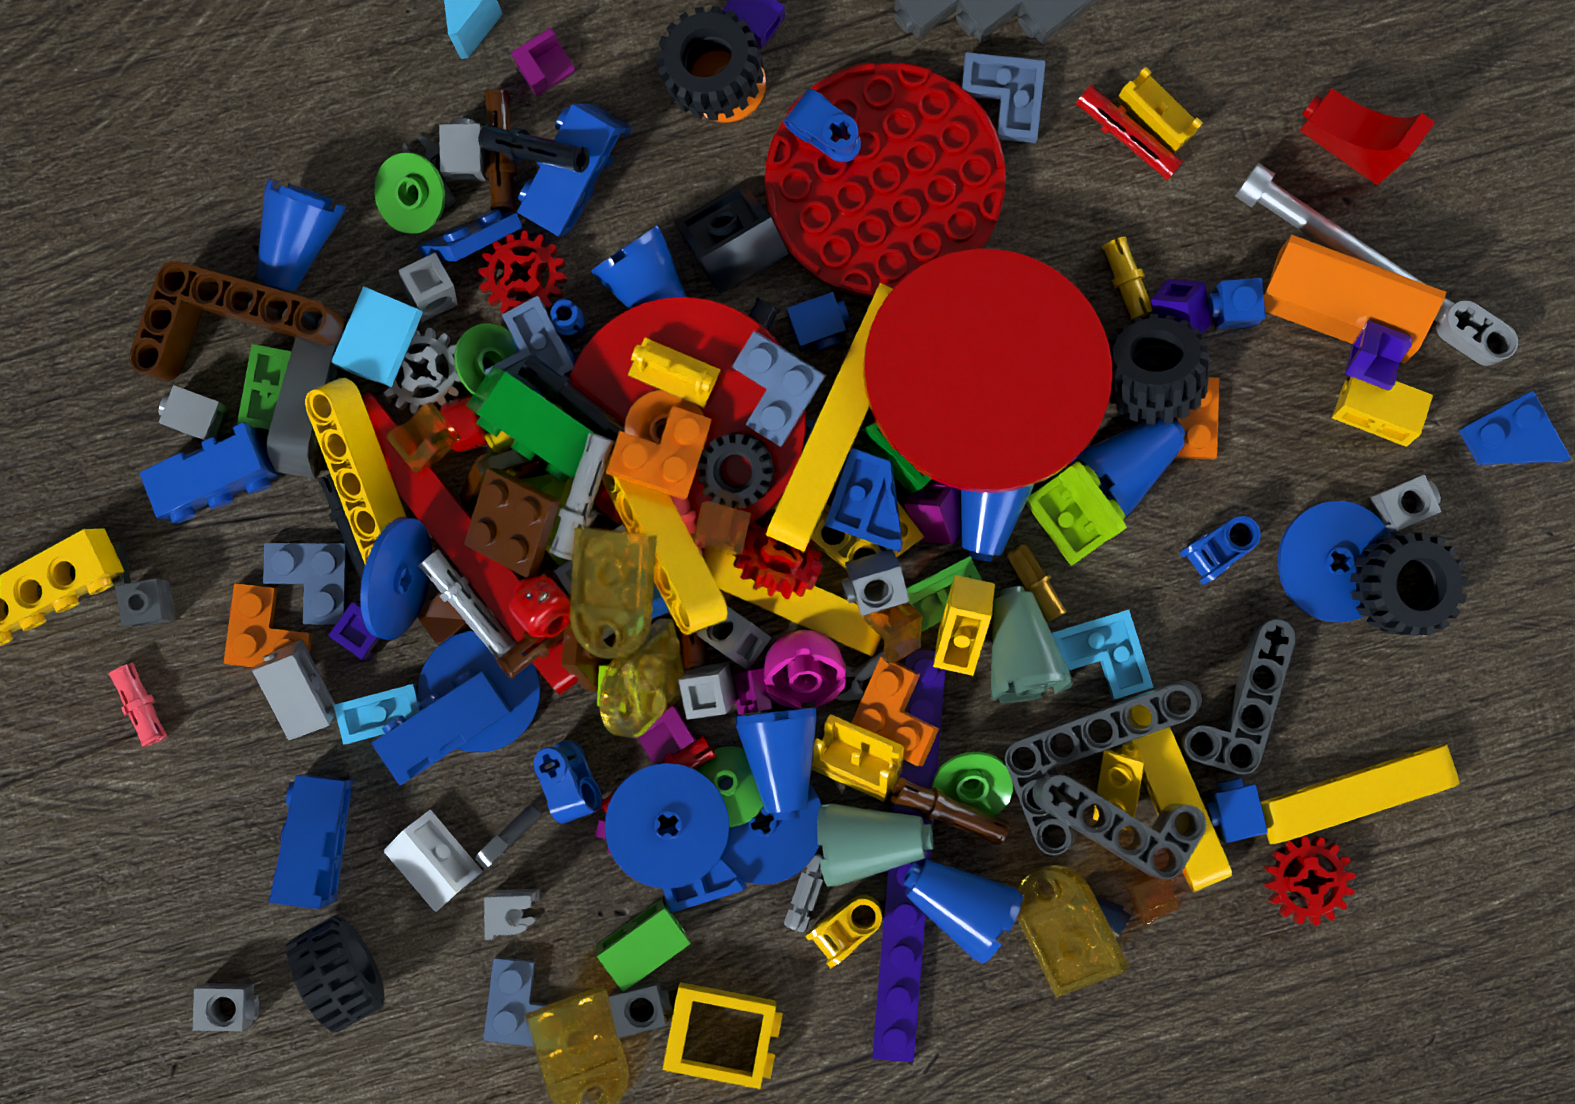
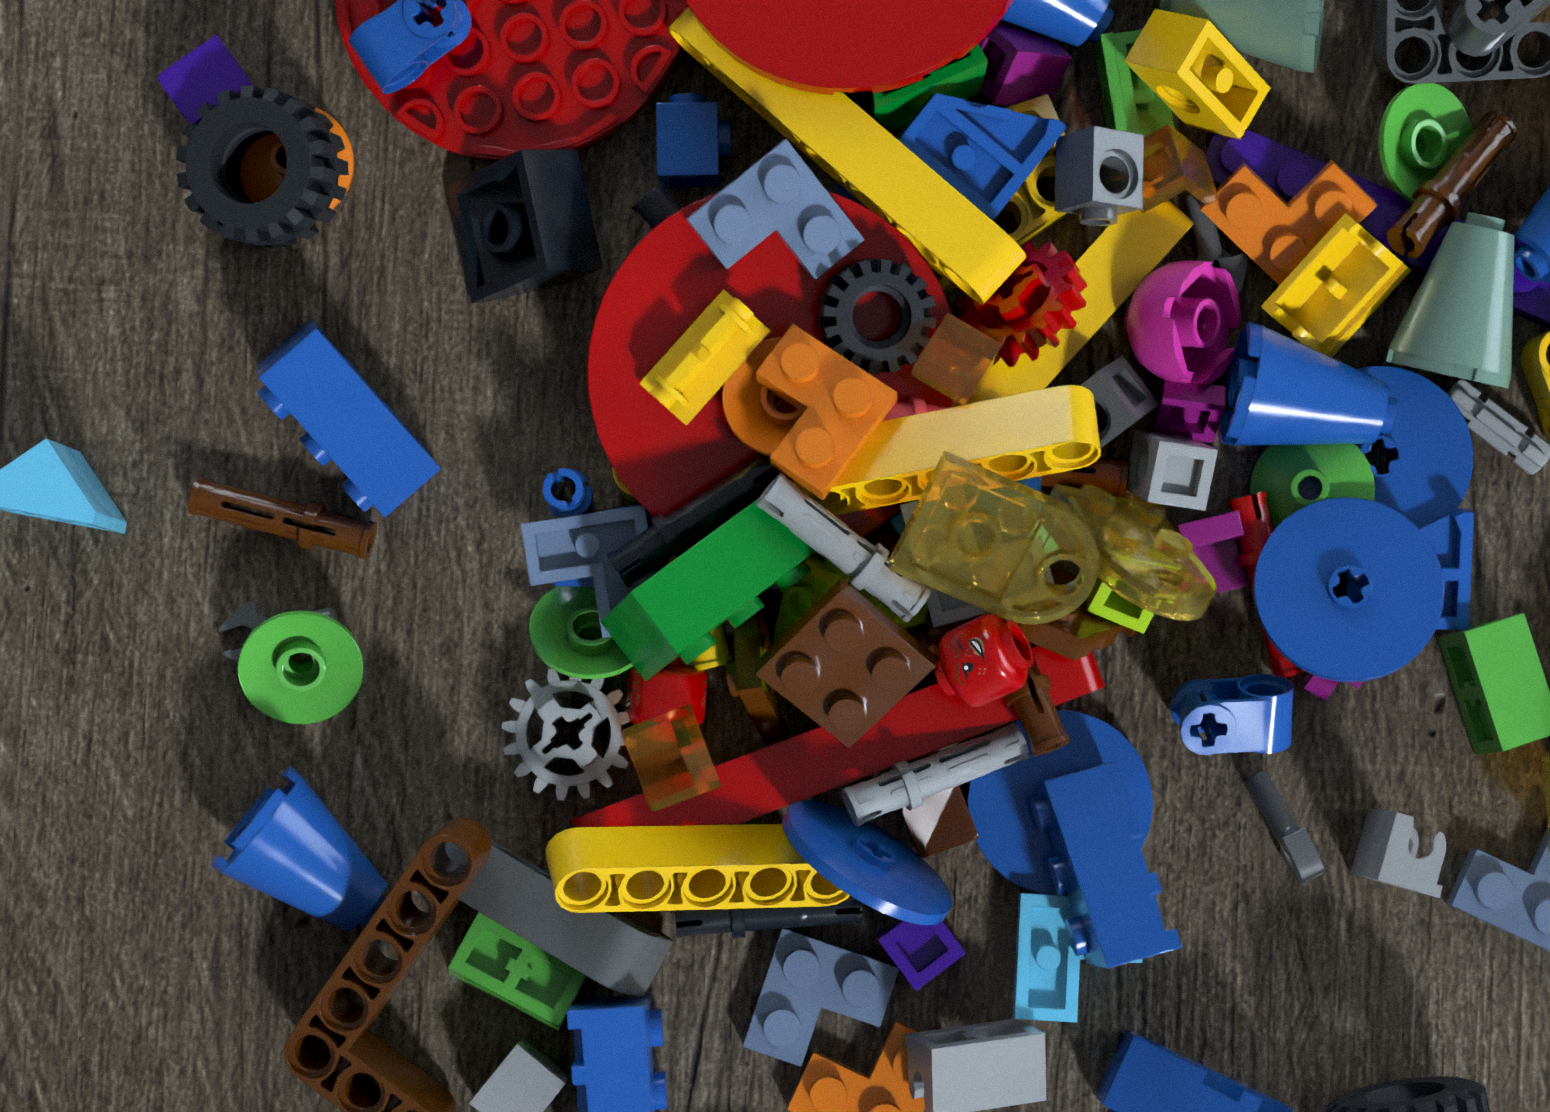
camera: 70 degrees left, 0 degrees up
medium azure slope [331,286,423,387] -> none
white panel [384,810,483,912] -> none
light grey brick [399,253,458,322] -> none
blue wing [417,209,523,261] -> none
light grey brick [439,118,486,182] -> none
black pin [478,124,590,173] -> none
red gear [478,230,567,314] -> none
magenta panel [510,28,575,97] -> none
blue cone [591,225,687,309] -> none

